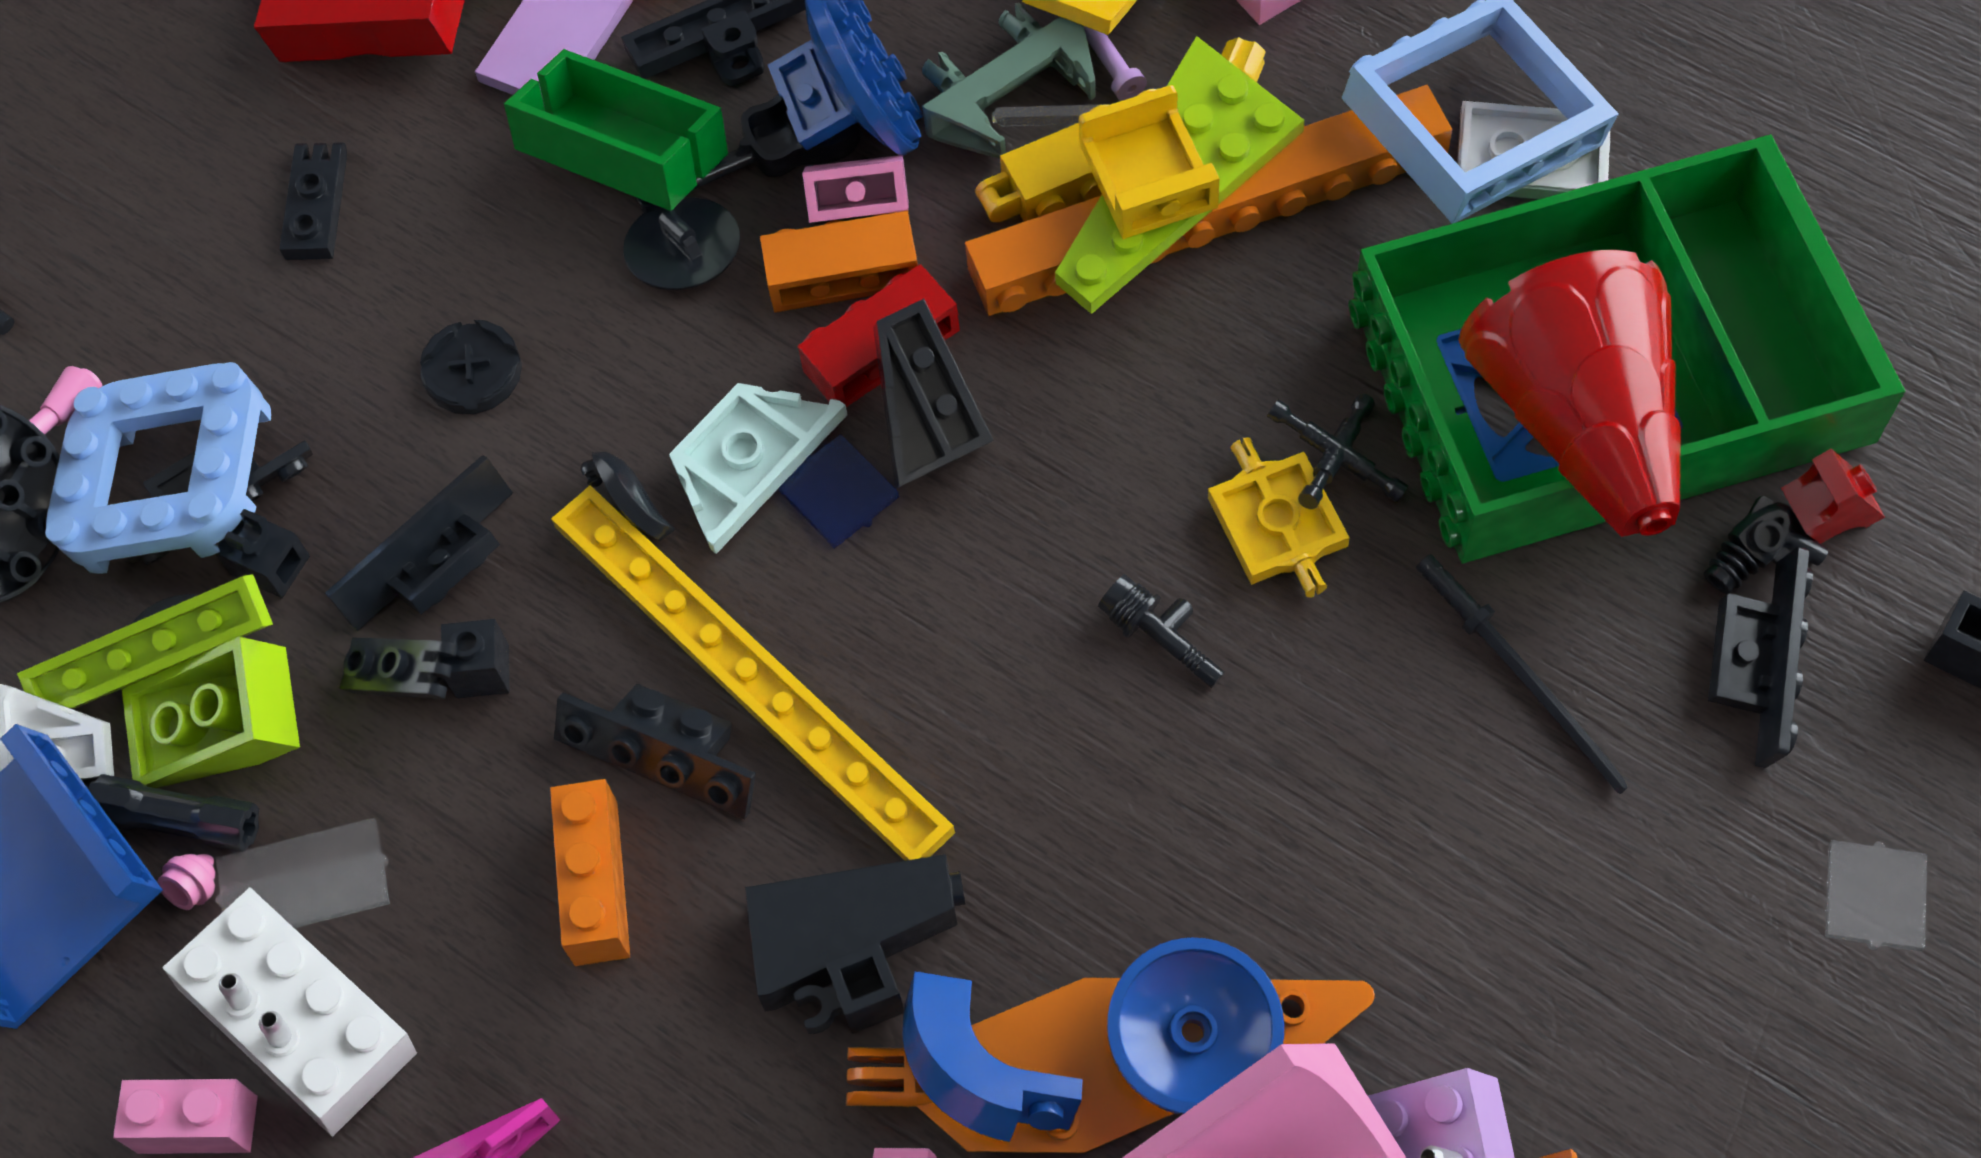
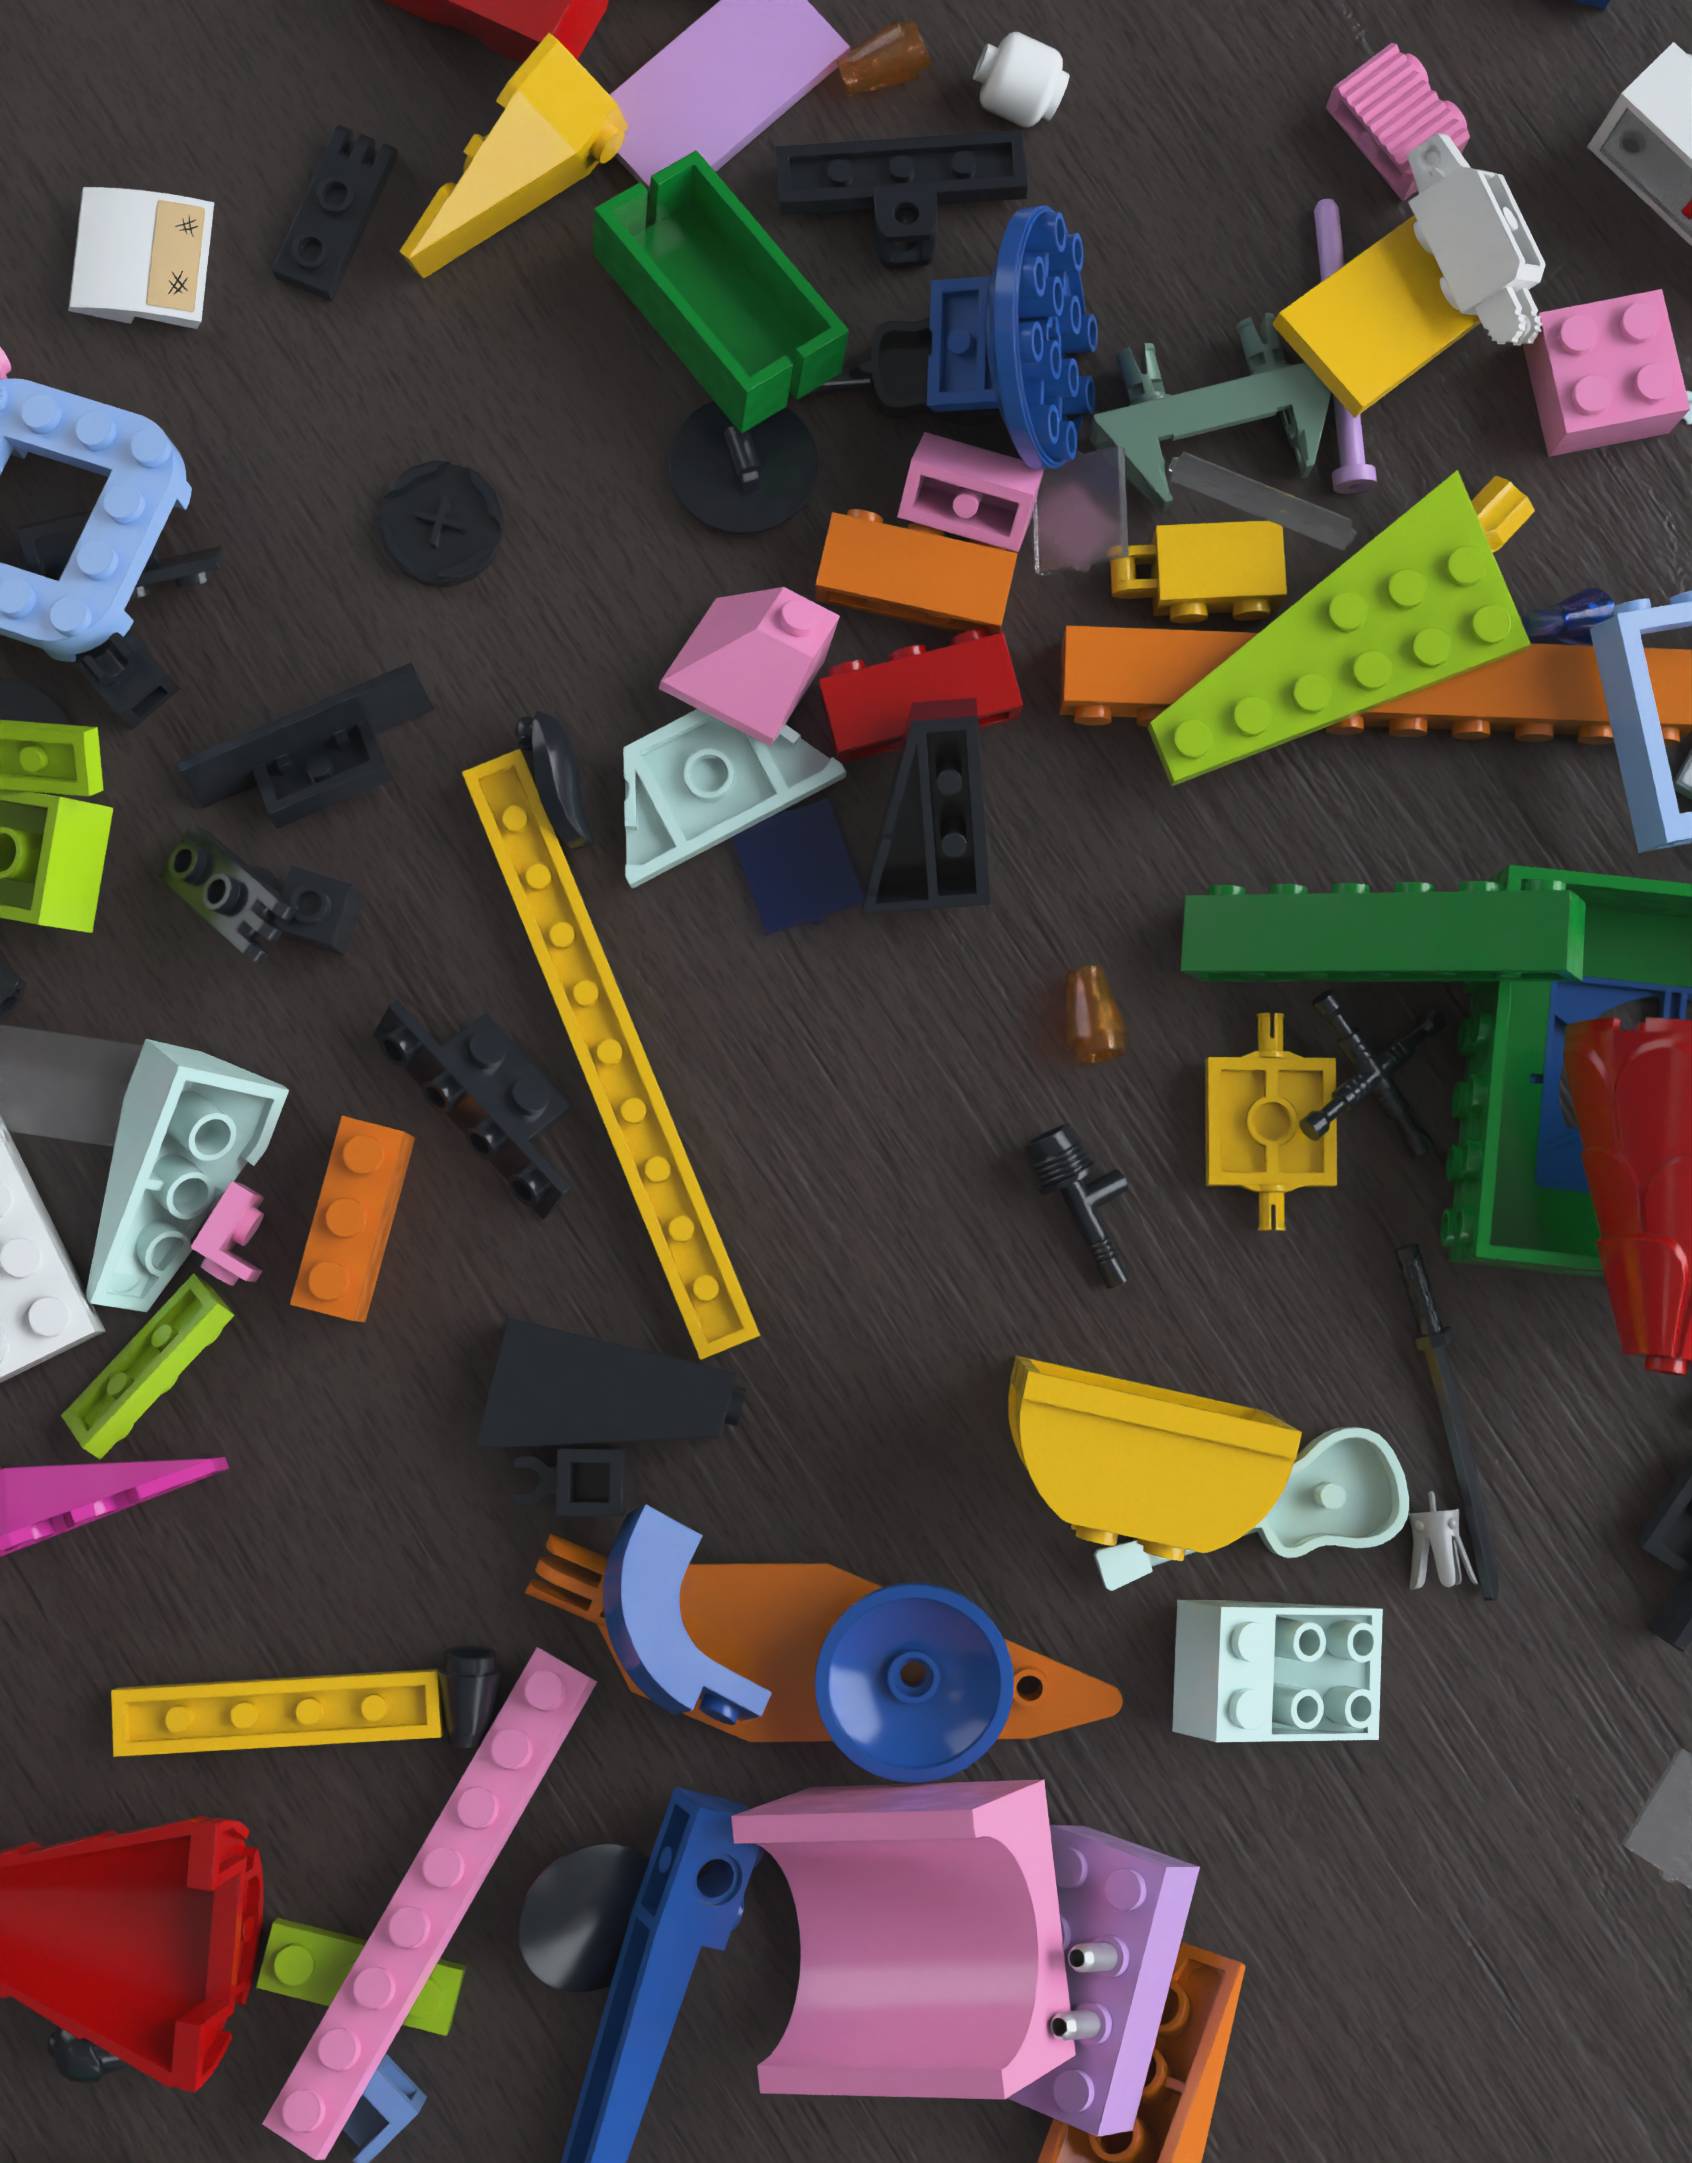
camera: 15 degrees right, 20 degrees up
yellow panel [1079,85,1220,239] -> none
none -> lime plate [61,1273,234,1460]
none -> white slope [68,187,214,329]
none -> light aqua wedge [85,1039,289,1312]
none -> bright pink bracket [190,1181,265,1286]
none -> yellow wedge [399,33,628,279]
none -> bright pink slope [659,587,840,747]
none -> yellow container [1008,1355,1302,1561]
none -> clear piece [1033,445,1129,576]
none -> clear orange cone [1066,966,1129,1064]
none -> light aqua piece [1094,1427,1409,1591]
none -> light aqua slope [1172,1600,1383,1742]
none -> green brick [1181,880,1586,982]
none -> light grey piece [1408,1491,1478,1590]
none -> clear blue cone [1521,588,1615,646]

